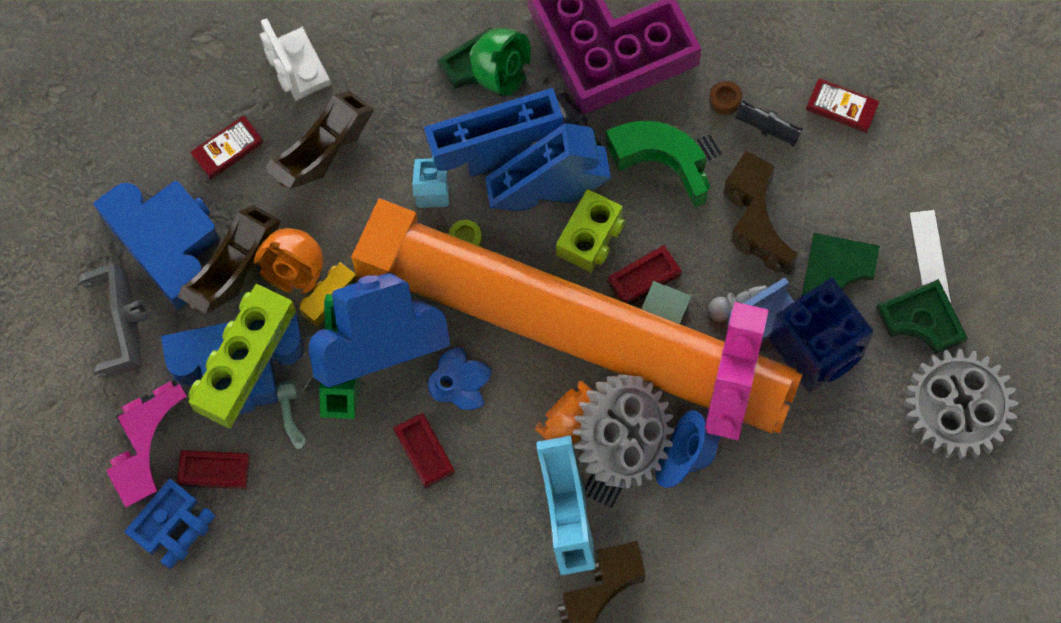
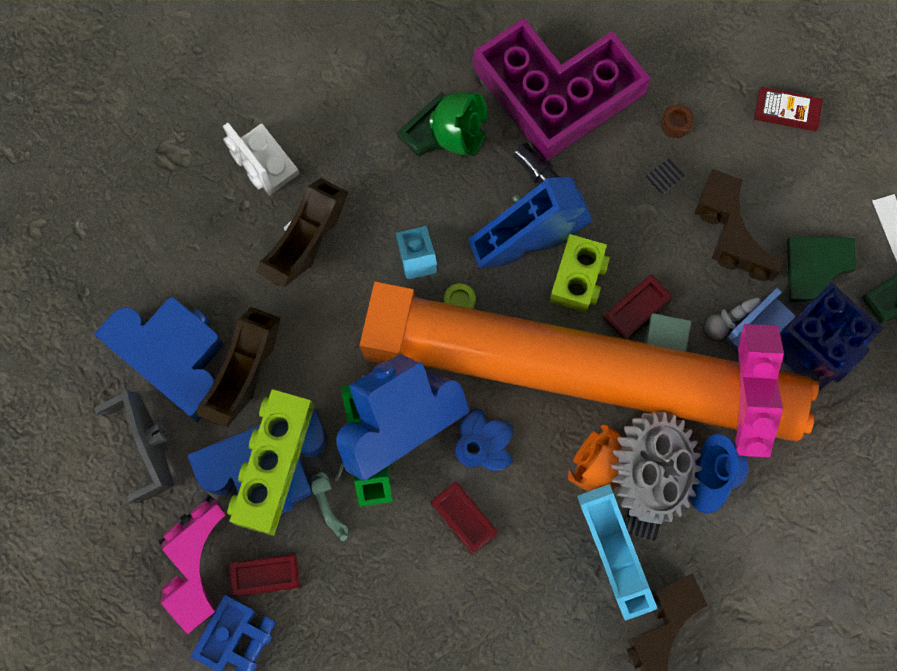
camera: 10 degrees left, 5 degrees up
tile [190,115,264,180] -> none
orange cylinder [254,228,324,293] -> none
yellow piece [299,262,358,327] -> none
blue brick [424,88,563,177] -> none
green arch [606,121,710,208] -> none
black pin [735,100,803,147] -> none

